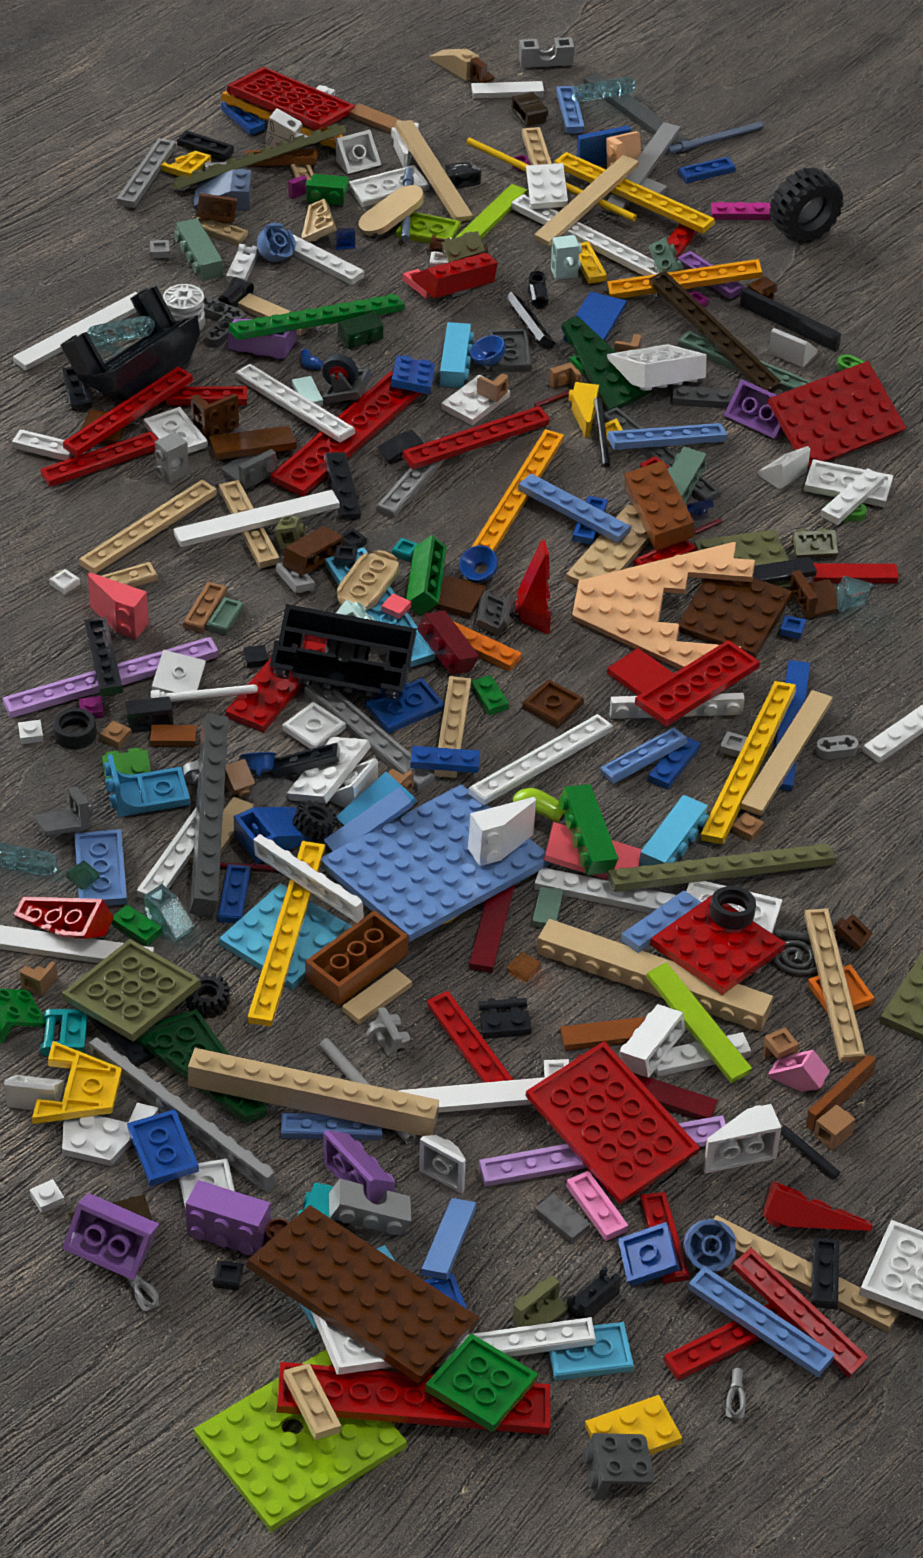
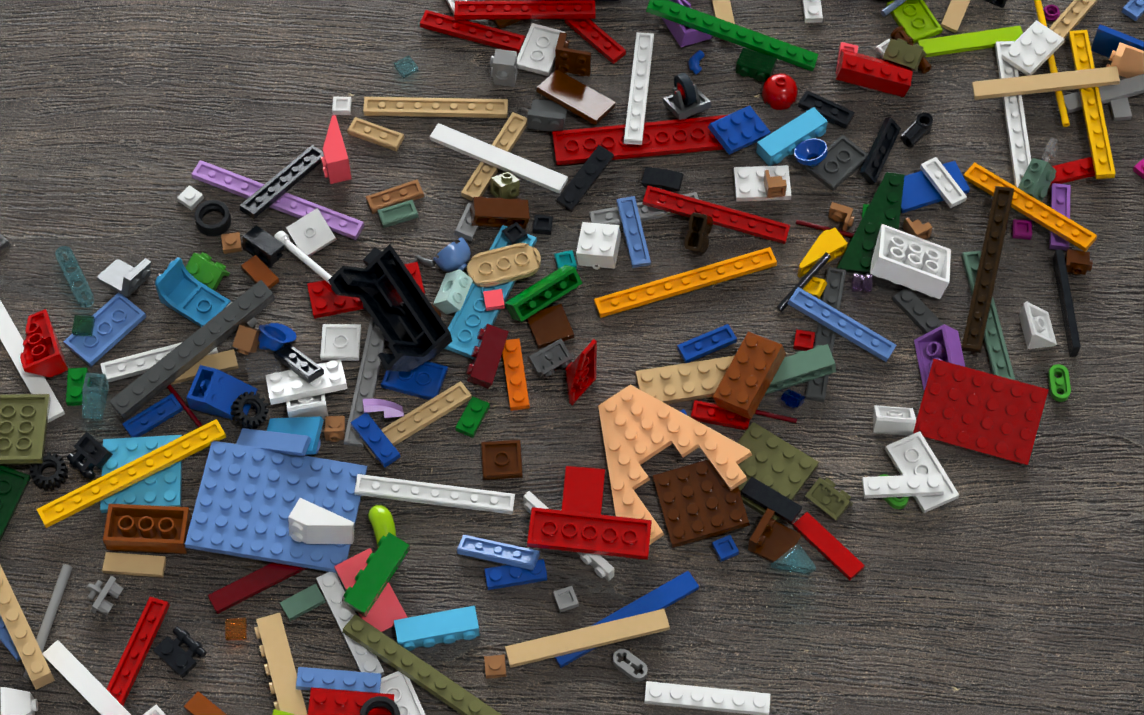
camera: 50 degrees right, 15 degrees up
magenta plate [79,696,104,719] -> none
white plate [253,834,364,923] -> none
light aqua tile [292,376,323,406] -> none
blue piece [459,545,498,583] -> none
medium blue plate [518,474,631,543] -> none
light aqua brick [551,235,582,280] -> none
yellow plate [579,242,607,284] -> none
yellow plate [701,681,796,844] -> none
none -> black plate [67,431,113,480]
none -> lavender slope [362,399,404,418]
none -> clear light blue tile [394,55,418,79]
none -> medium blue cylinder [433,237,471,272]
none -> white brick [576,222,621,270]
none -> medium blue tile [616,196,651,268]
none -> dark brown brick [684,212,713,253]
none -> red cylinder [762,73,798,110]
none -> black plate [798,90,855,129]
none -> clear purple wheel [852,273,873,292]
none -> white plate [920,157,967,208]
none -> clear plate [1041,137,1058,162]

